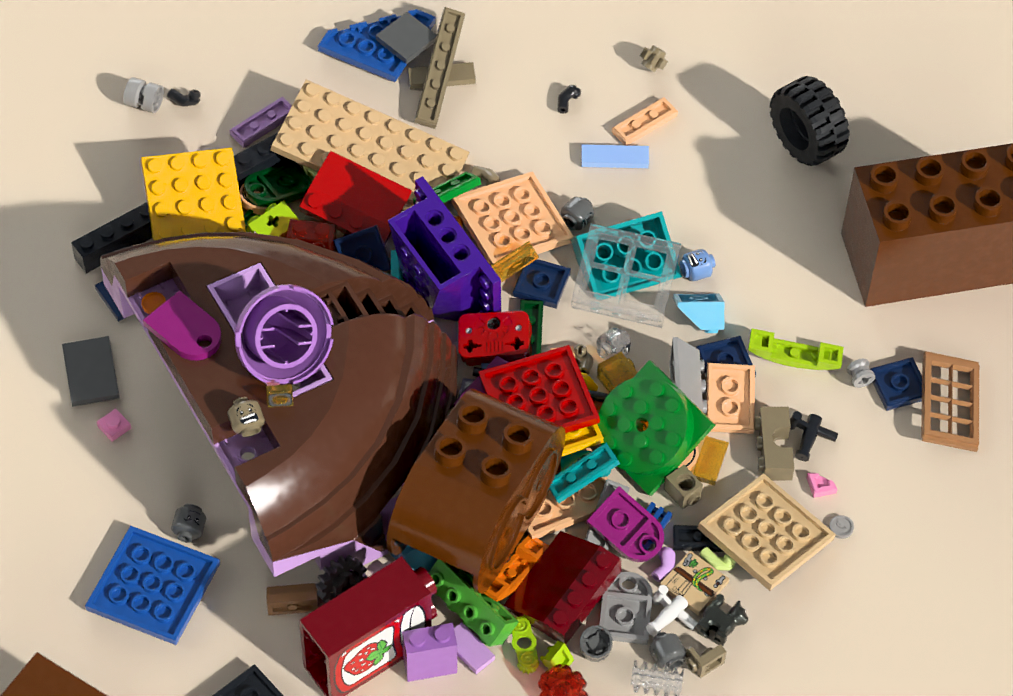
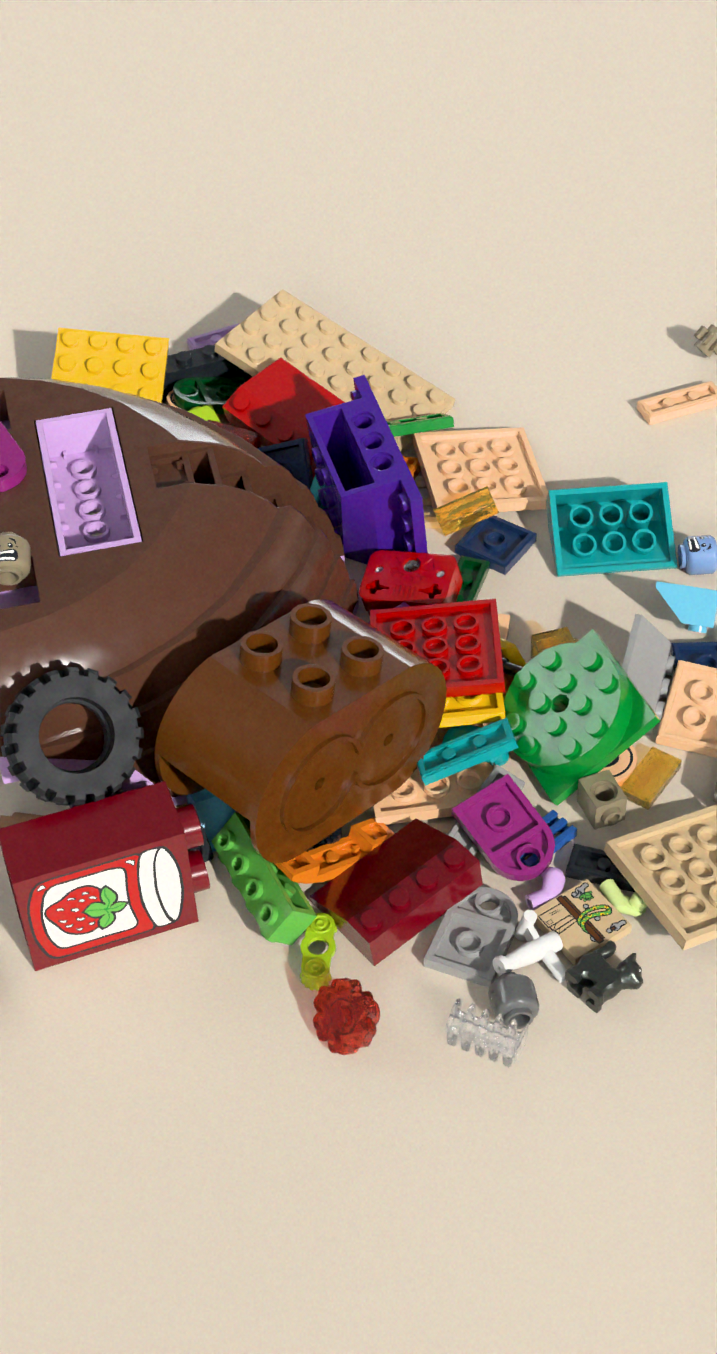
camera: 20 degrees right, 10 degrees down
light grey wheel [123,77,164,113] -> none
black arm [167,88,201,107] -> none
medium lavender cone [235,284,333,386] -> none
clear yellow tile [266,384,294,408] -> none
blue plate [318,9,436,82] -> none
dark grey tile [376,12,436,64] -> none
medium lavender brick [402,623,457,682] -> none
dark tan tile [408,62,476,89] -> none
dark tan tile [414,7,466,129] -> none
lavender tile [454,622,495,674] -> none
dark tan arm [472,165,500,186] -> none
lime tile [540,641,574,678] -> none
black arm [557,85,581,114] -> none
dark grey head [561,197,594,230] -> none
clear window [571,224,681,328] -> none
dark tan arm [574,345,593,375] -> none
dark grey wheel [580,625,613,662] -> none
light blue tile [581,144,649,168] -> none
clear head [596,328,631,362] -> none
dark tan bracket [685,644,727,678] -> none
none -> black tyre [0,667,144,806]

